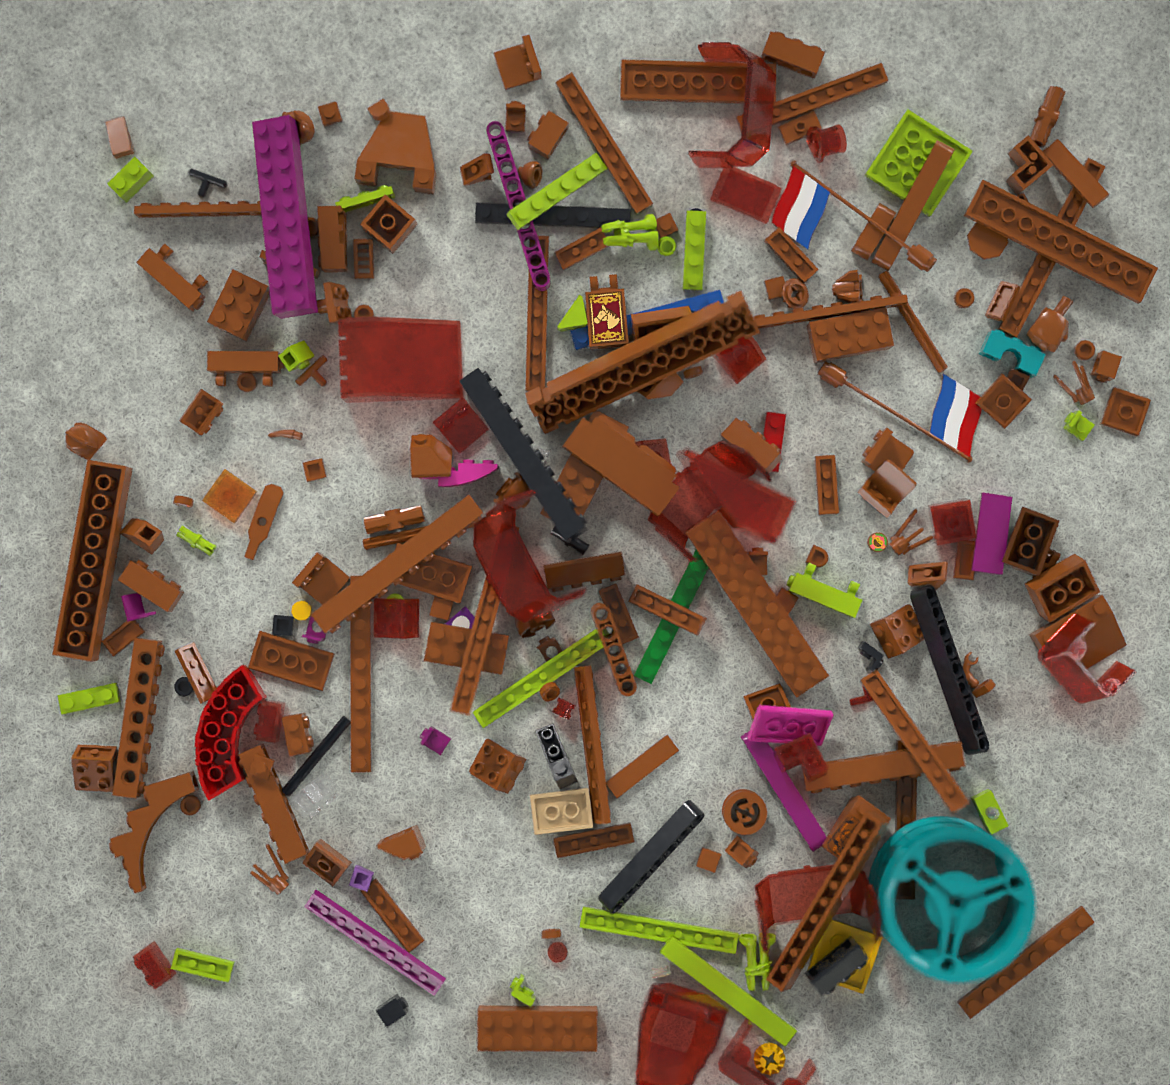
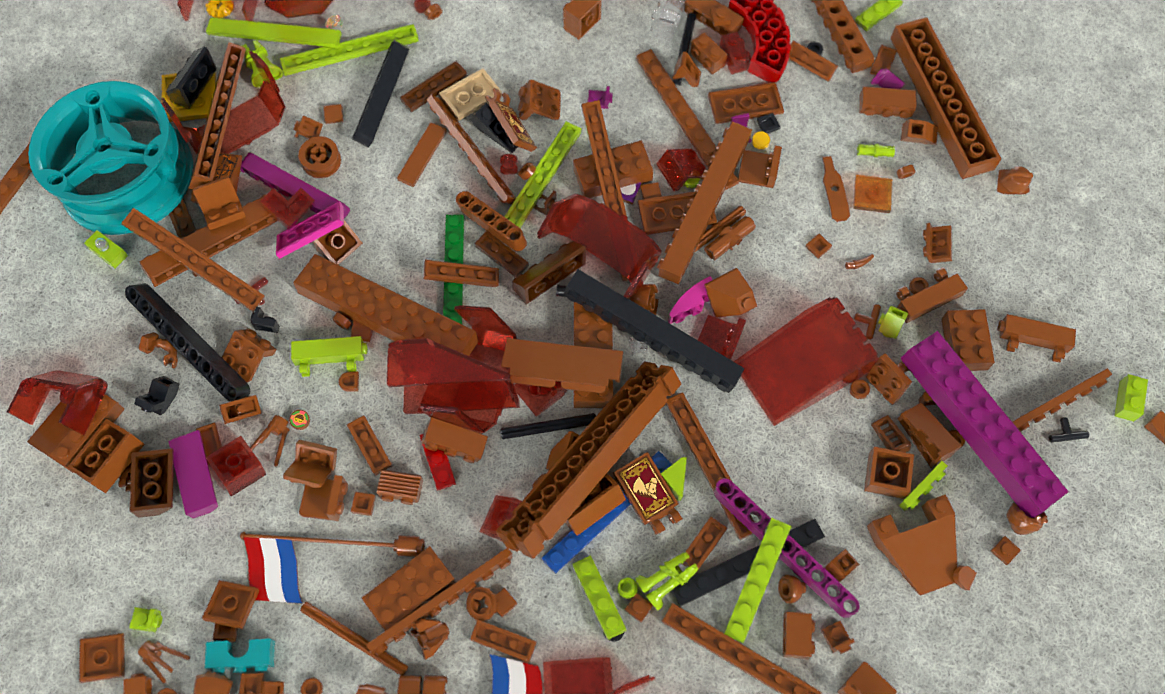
camera: 150 degrees right, 20 degrees down
none -> black brick [134,376,180,415]
none -> dark orange bracket [192,176,246,230]
none -> dark orange tile [332,312,352,330]
none -> dark orange plate [351,492,376,516]
none -> dark orange brick [377,470,423,505]
none -> dark orange tile [485,88,537,152]
none -> black axle [500,413,596,439]
none -> dark orange slope [672,52,701,87]

